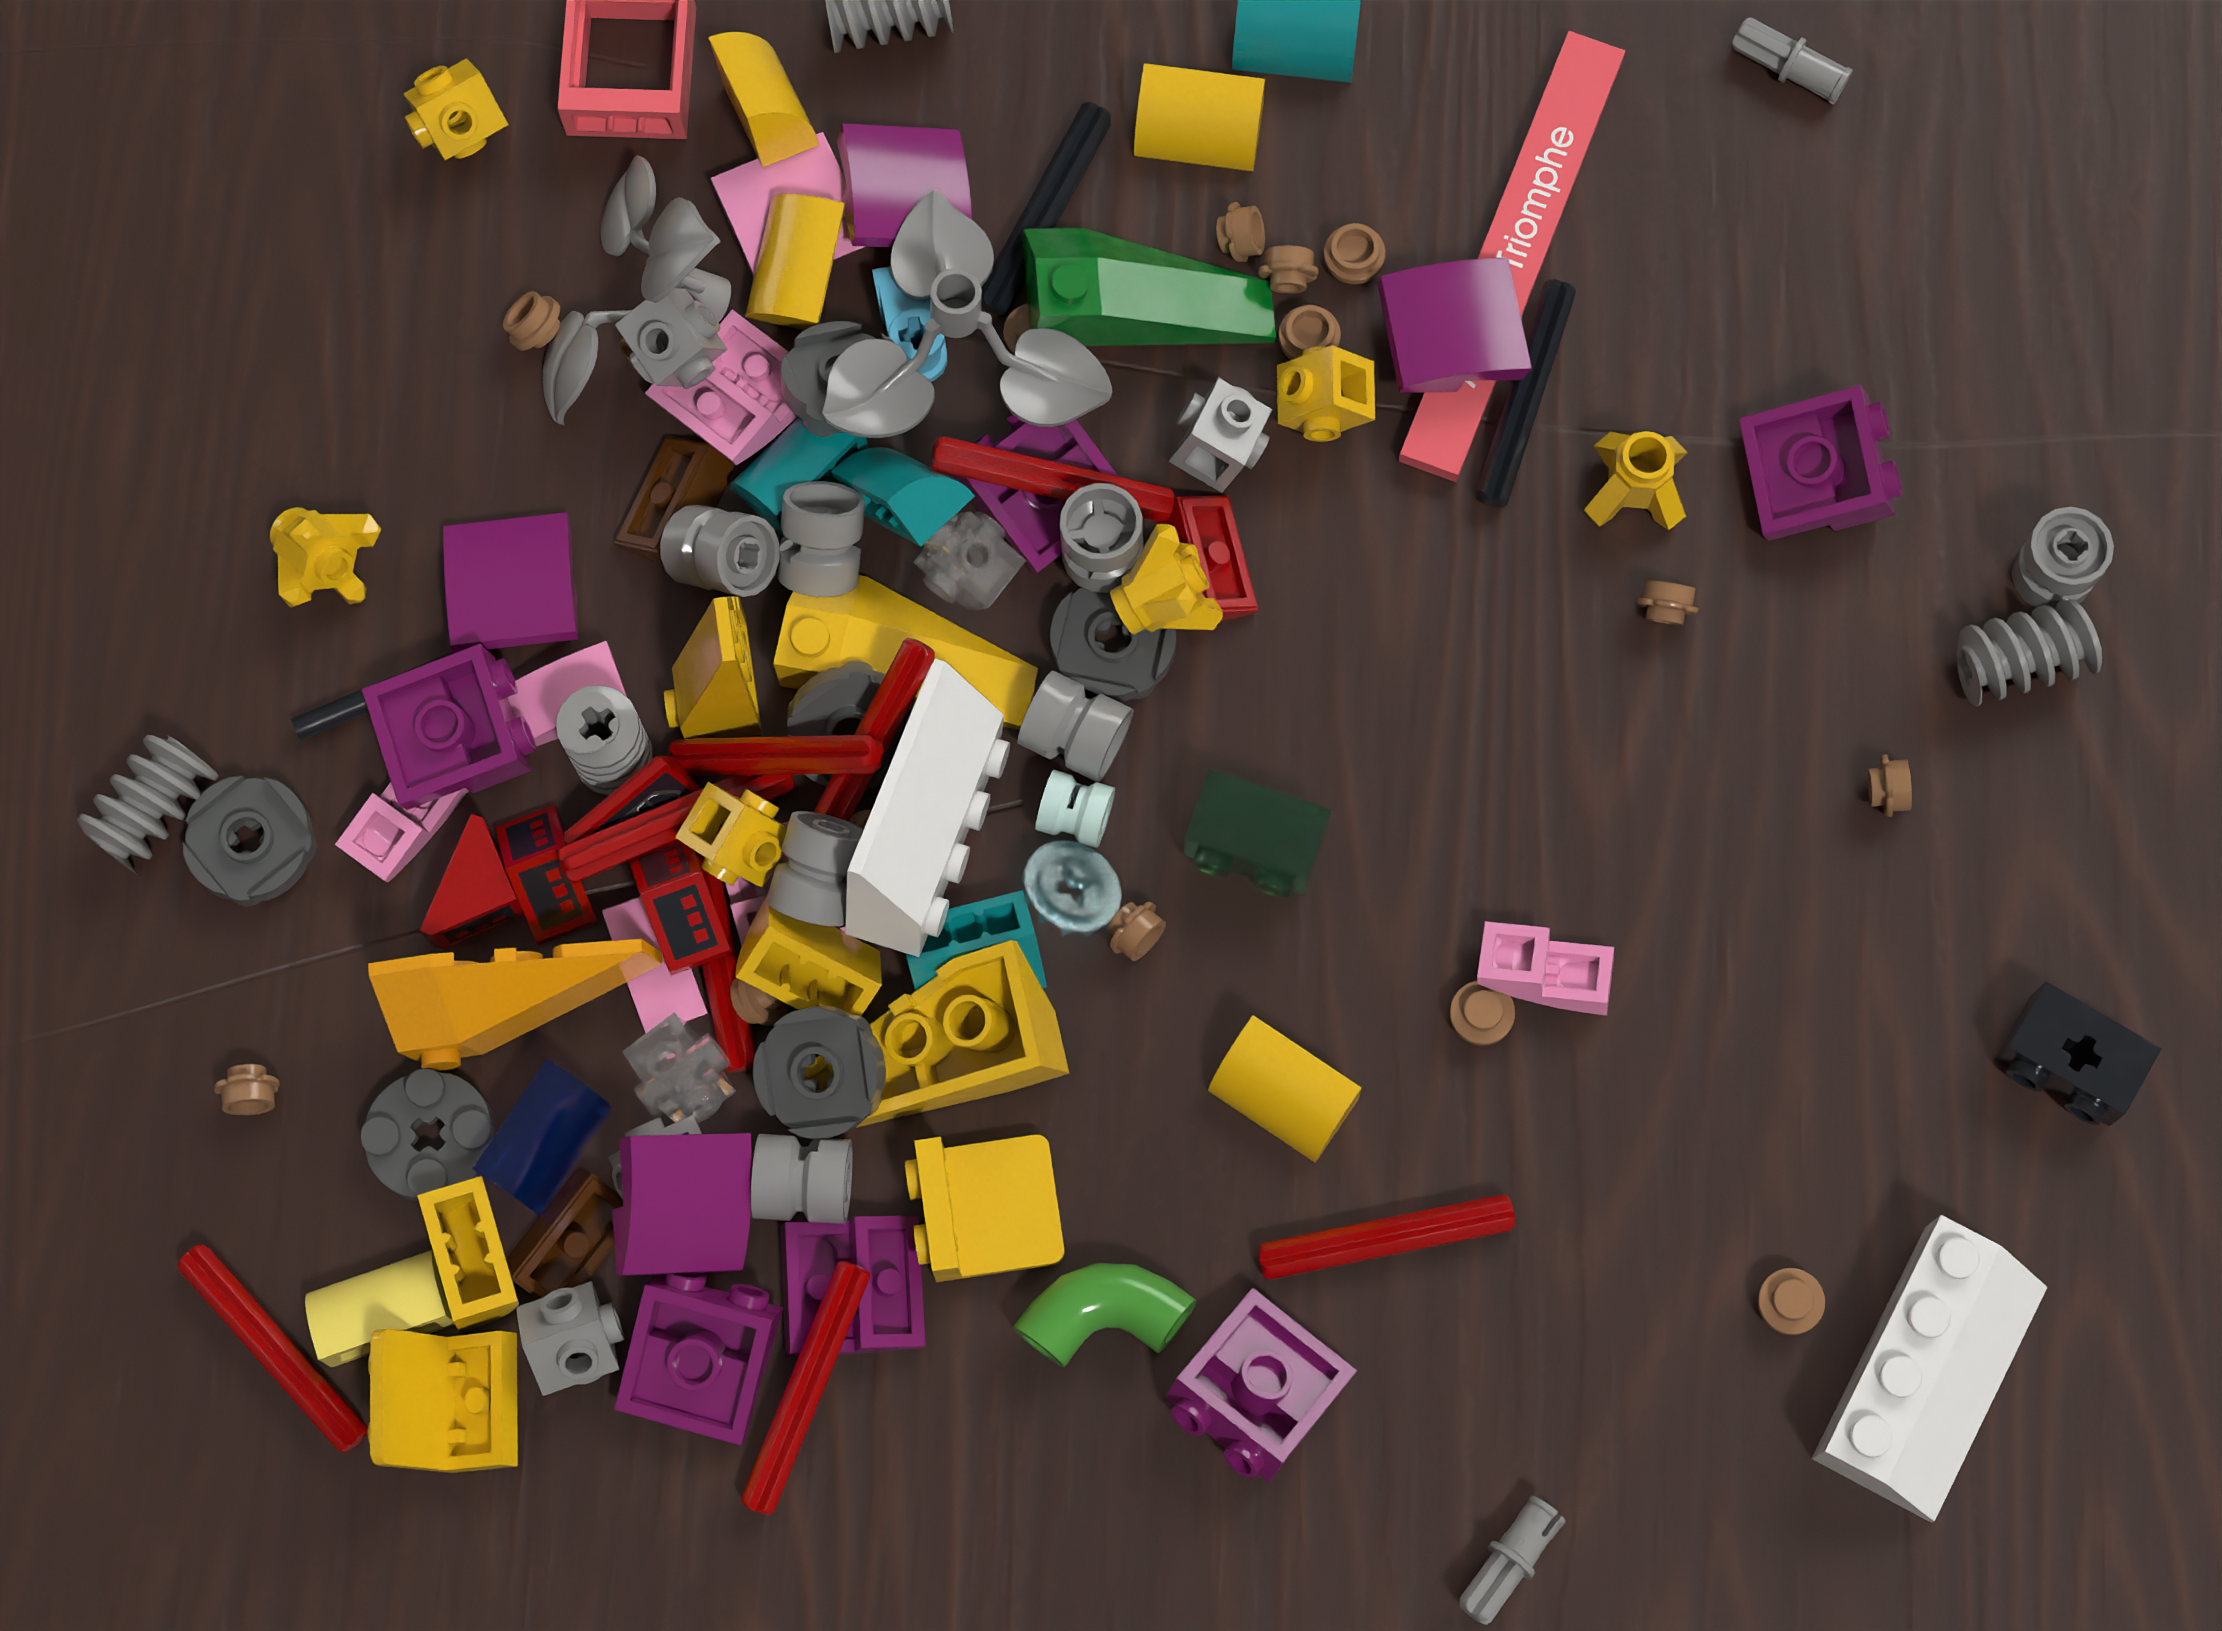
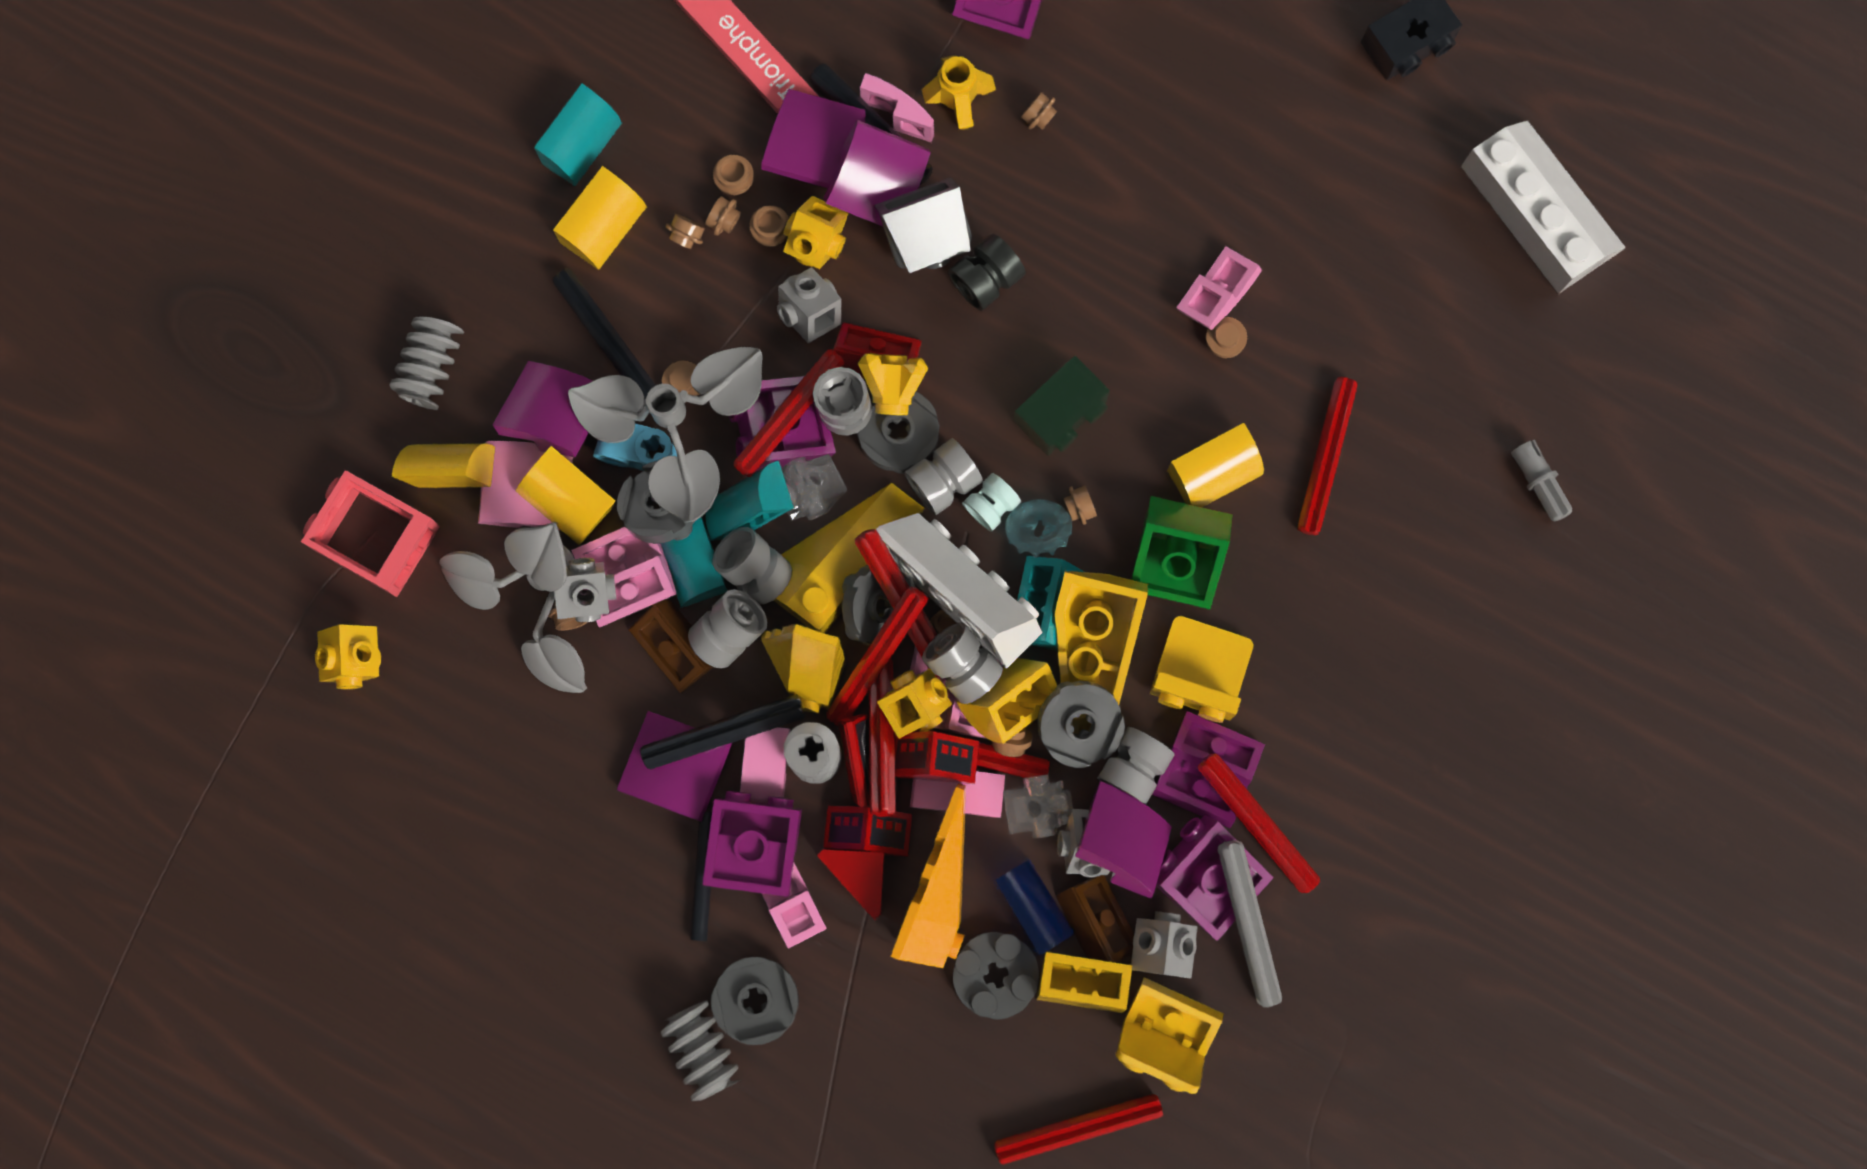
camera: 65 degrees left, 5 degrees up
medium nougat plate [214,1064,280,1115] -> none
yellow rock [270,507,381,608] -> none
light yellow brick [305,1250,455,1367] -> none
medium nougat plate [503,291,560,351] -> none
bright green cylinder [1012,1263,1197,1368] -> none
green wedge [1022,228,1276,346] -> none
plate [1164,1288,1357,1483] -> none
medium nougat plate [1757,1268,1825,1335] -> none
medium nougat plate [1867,754,1912,817] -> none
none -> black axle [640,695,805,769]
none -> magenta slope [824,119,931,226]
none -> bright pink slope [860,73,934,142]
none -> torso [874,177,972,273]
none -> pearl dark grey wheel [948,234,1026,311]
none -> green slope [1131,496,1233,609]
none -> light grey axle [1218,840,1282,1007]

